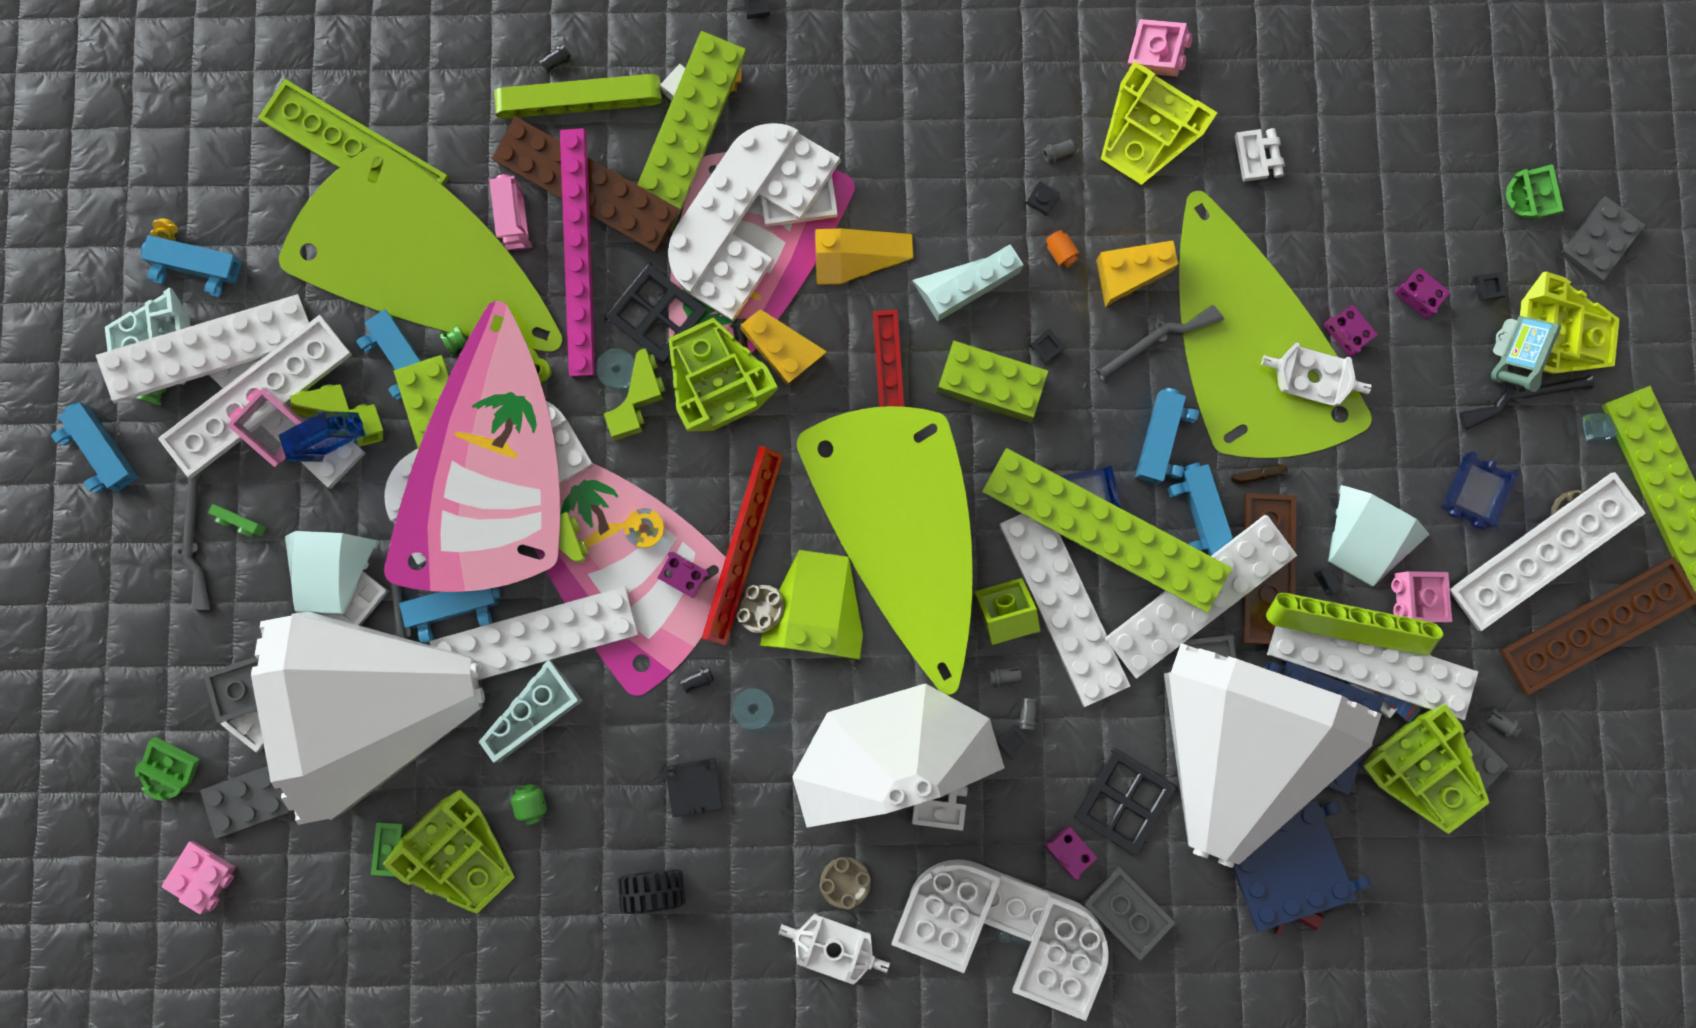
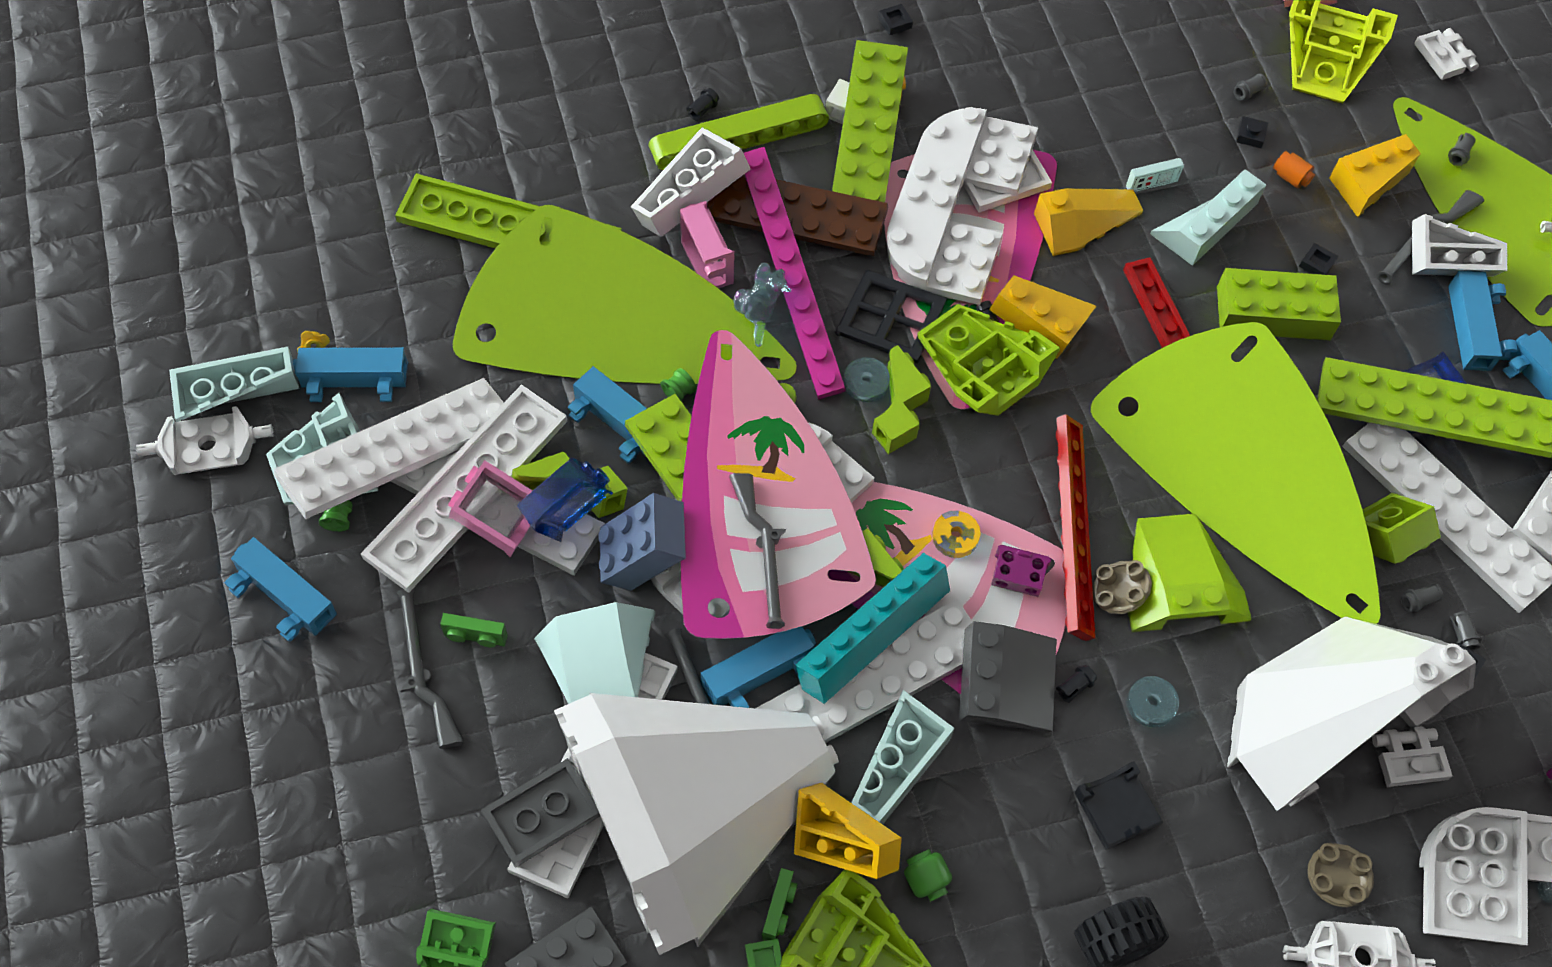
camera: 15 degrees left, 20 degrees down
none -> white plate [136,406,274,475]
none -> light aqua wedge [169,347,299,422]
none -> sand blue brick [599,493,686,591]
none -> white wedge [631,128,751,237]
none -> dark grey piece [729,473,786,629]
none -> clear light blue animal [734,262,791,347]
none -> bright green plate [762,868,798,941]
none -> yellow wedge [794,783,902,879]
none -> teal brick [796,553,950,704]
none -> dark grey slope [959,621,1057,732]
none -> light aqua tile [1126,158,1184,192]
none -> white wedge [1412,214,1507,277]
none -> dark grey pin [1448,133,1476,166]

